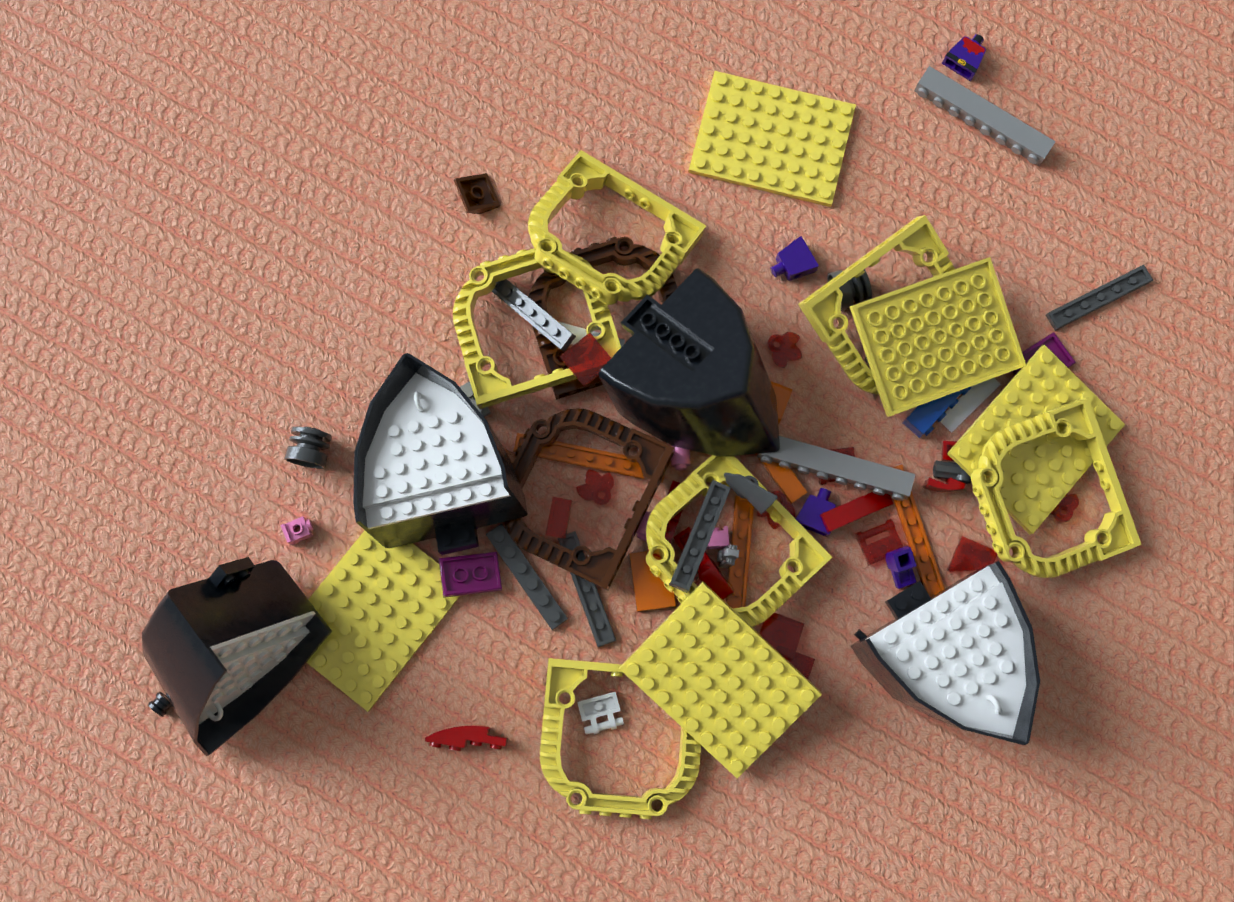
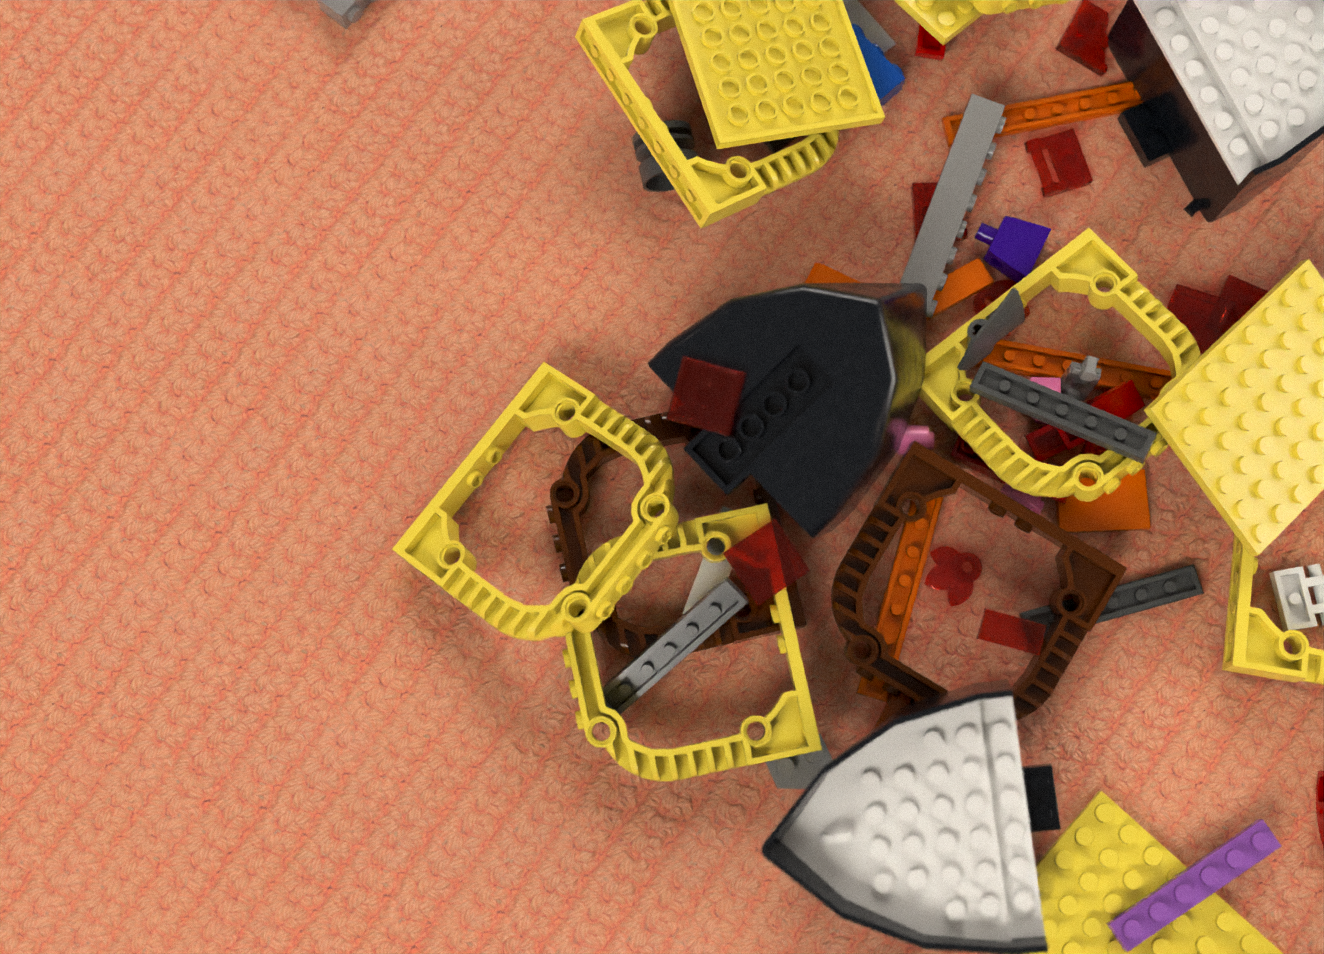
camera: 85 degrees left, 0 degrees up
magenta tile [439,552,502,598] -> none
reddish brown slope [454,173,500,214] -> none
dark grey plate [486,523,568,630] -> none
light yellow plate [688,71,856,207] -> none
clear red plate [767,332,802,368] -> none
dark purple torso [770,236,819,281] -> none
red slope [820,492,894,532] -> none
dark purple brick [886,546,916,589] -> none
red slope [923,477,966,492] -> none
dark grey piece [933,460,971,484] -> none
none -> clear red tile [666,356,746,436]
none -> medium lavender plate [1106,819,1281,952]

